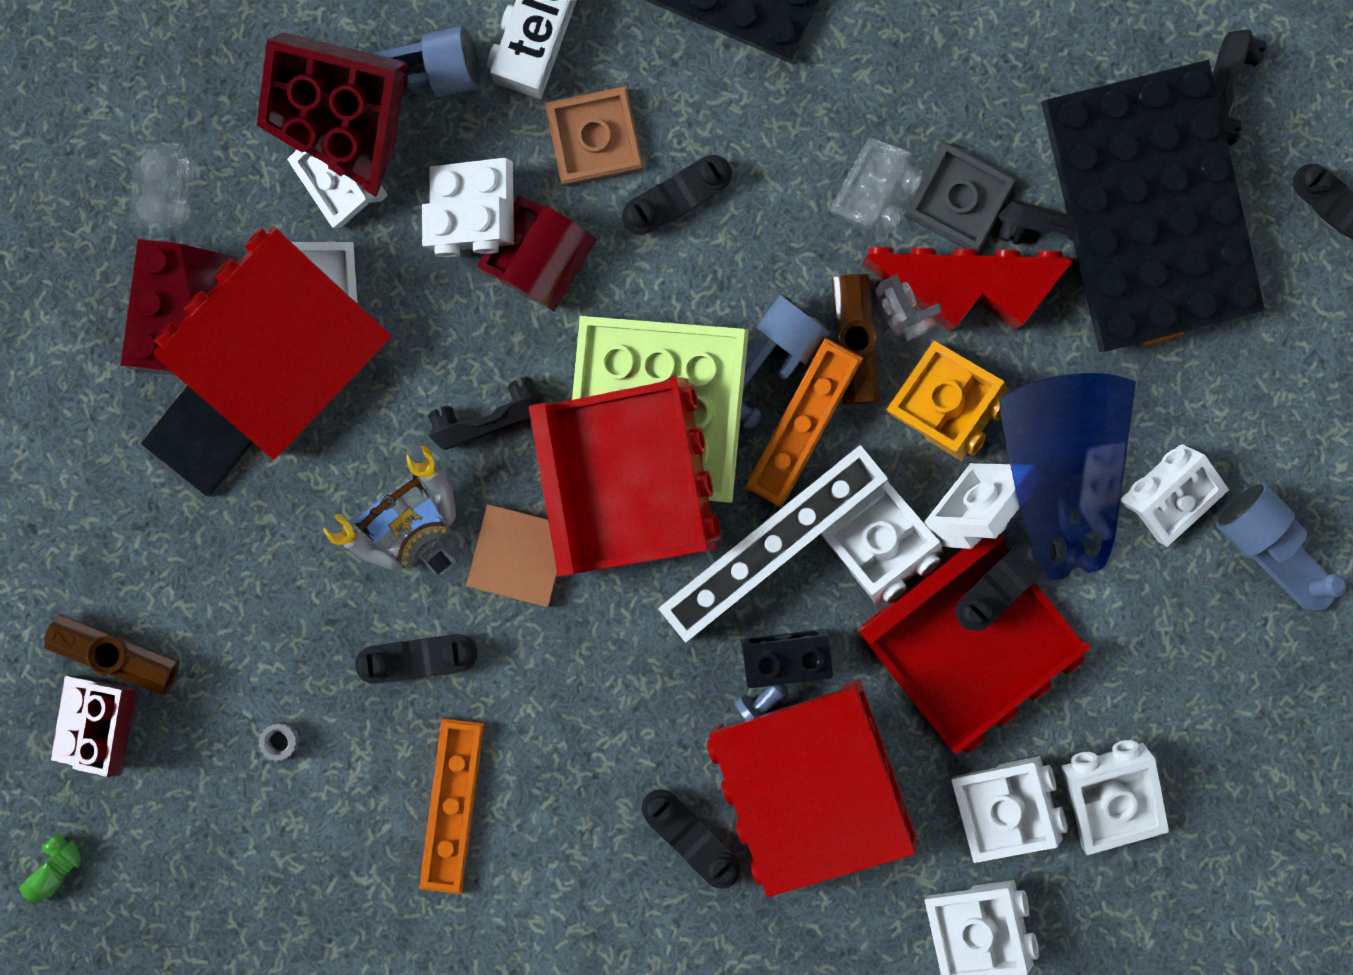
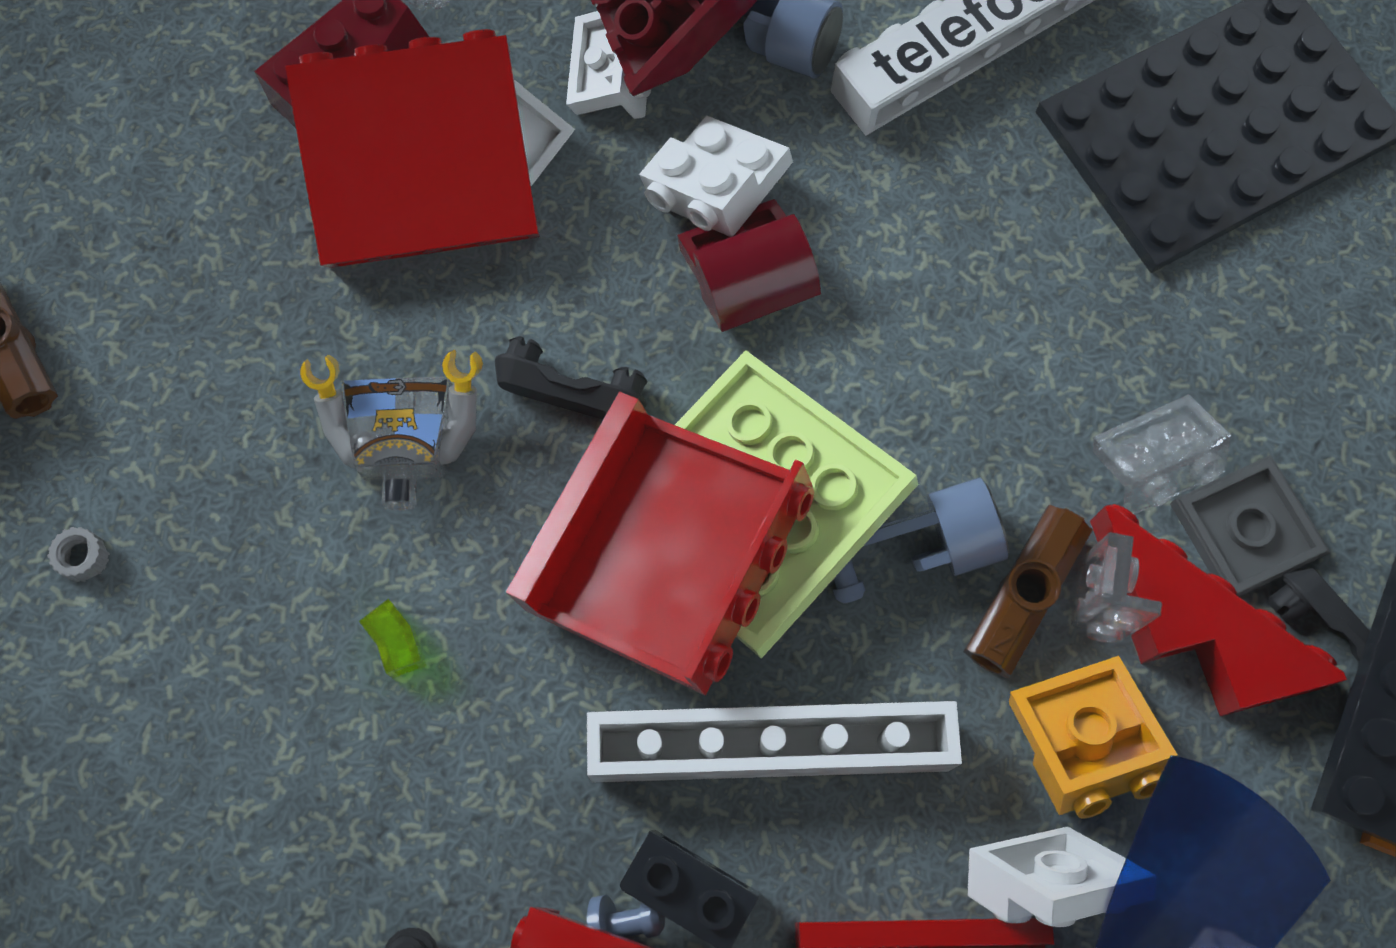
camera: 30 degrees right, 15 degrees down
black tile [141,386,253,497] -> none
black piece [355,634,478,684] -> none
orange tile [419,718,485,894] -> none
nougat tile [466,504,557,607] -> none
nougat tile [545,86,644,187] -> none
black piece [622,155,732,235] -> none
orange tile [744,338,864,508] -> none
white plate [821,481,944,605] -> none
none -> clear neon green piece [359,598,427,679]

